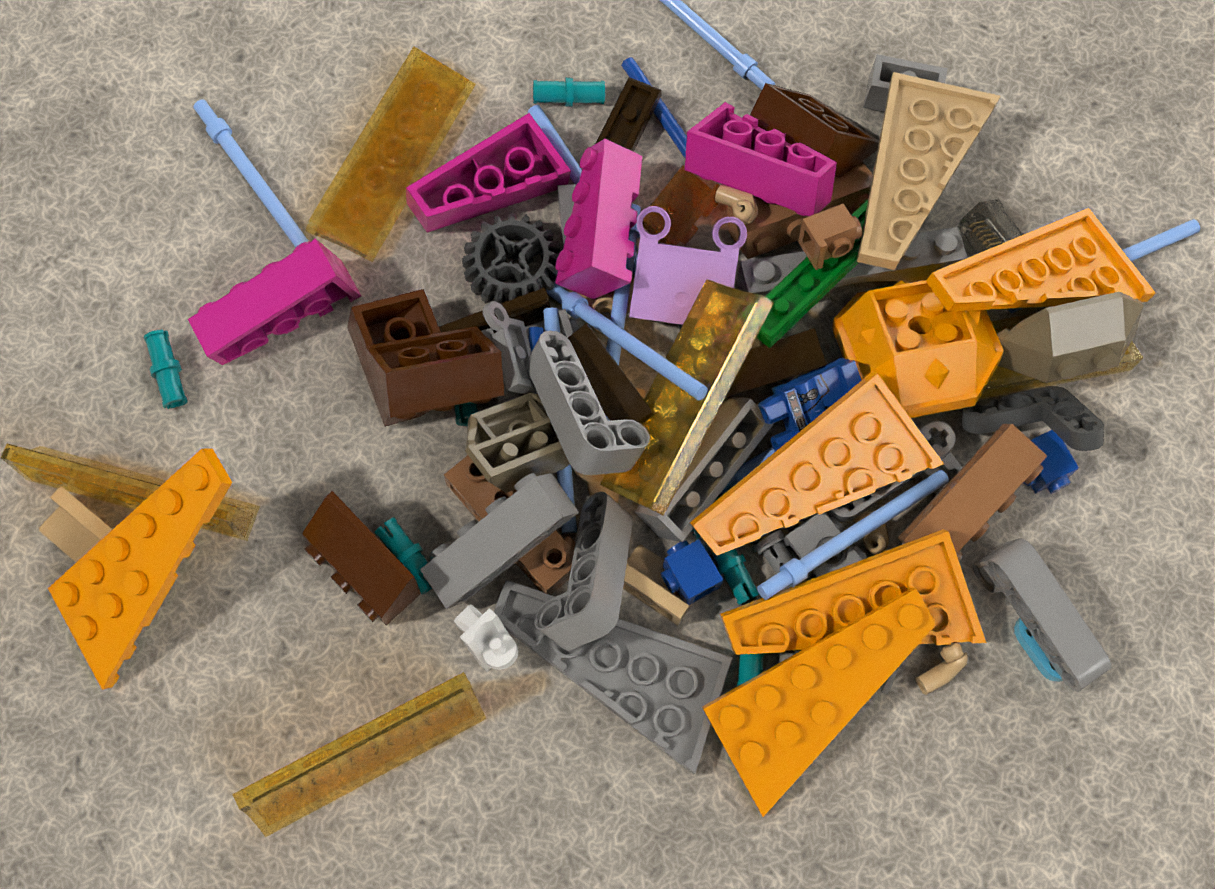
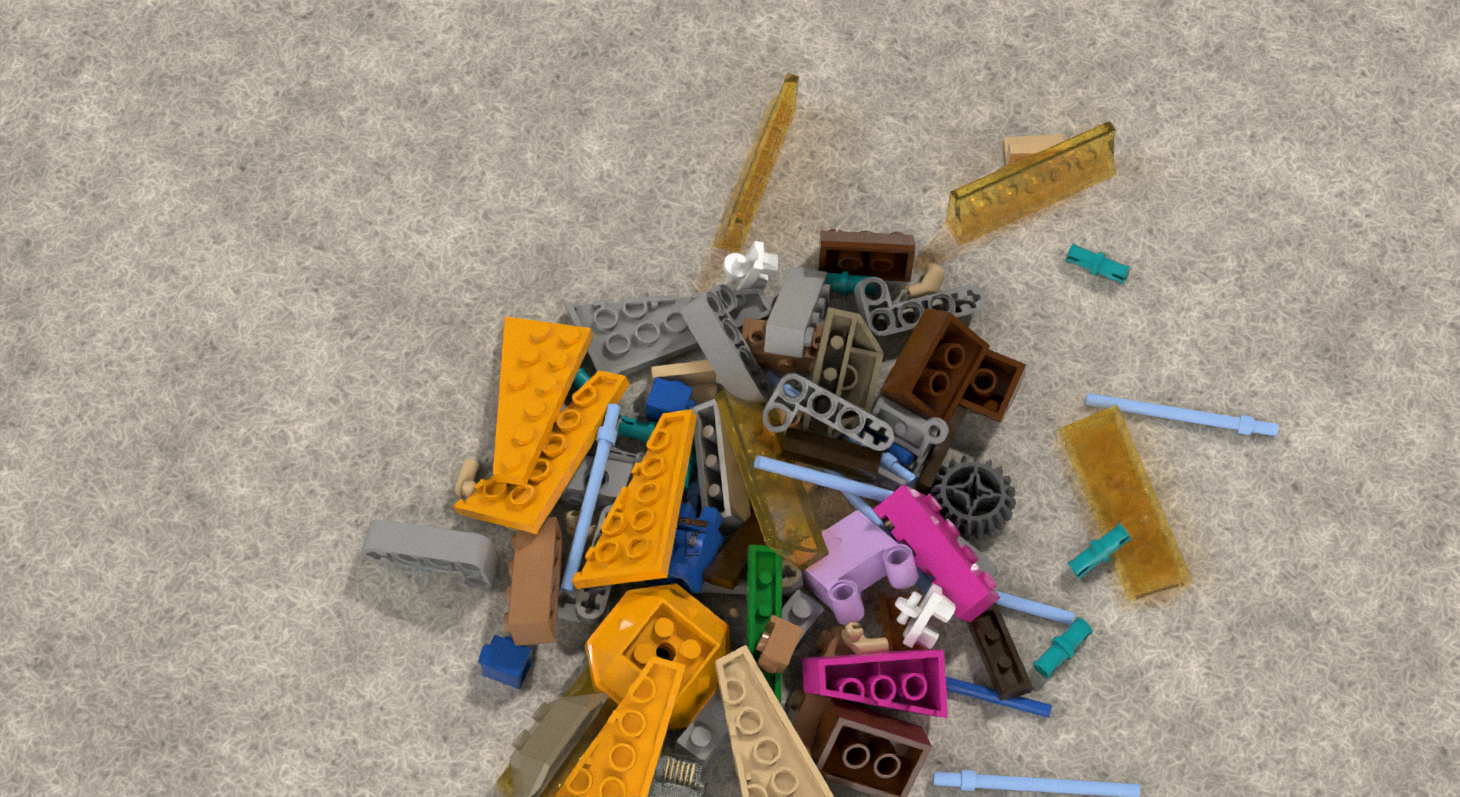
camera: 140 degrees right, 10 degrees down
light orange wing [48,448,232,690] -> none
dark pink wedge [188,238,362,365] -> none
dark pink wedge [406,113,571,233] -> none
dark grey beam [962,386,1104,451] -> none
none -> light grey beam [854,277,985,337]
none -> white hips [895,583,956,649]
none -> tan arm [906,263,944,300]
none -> teal pin [1067,523,1132,579]

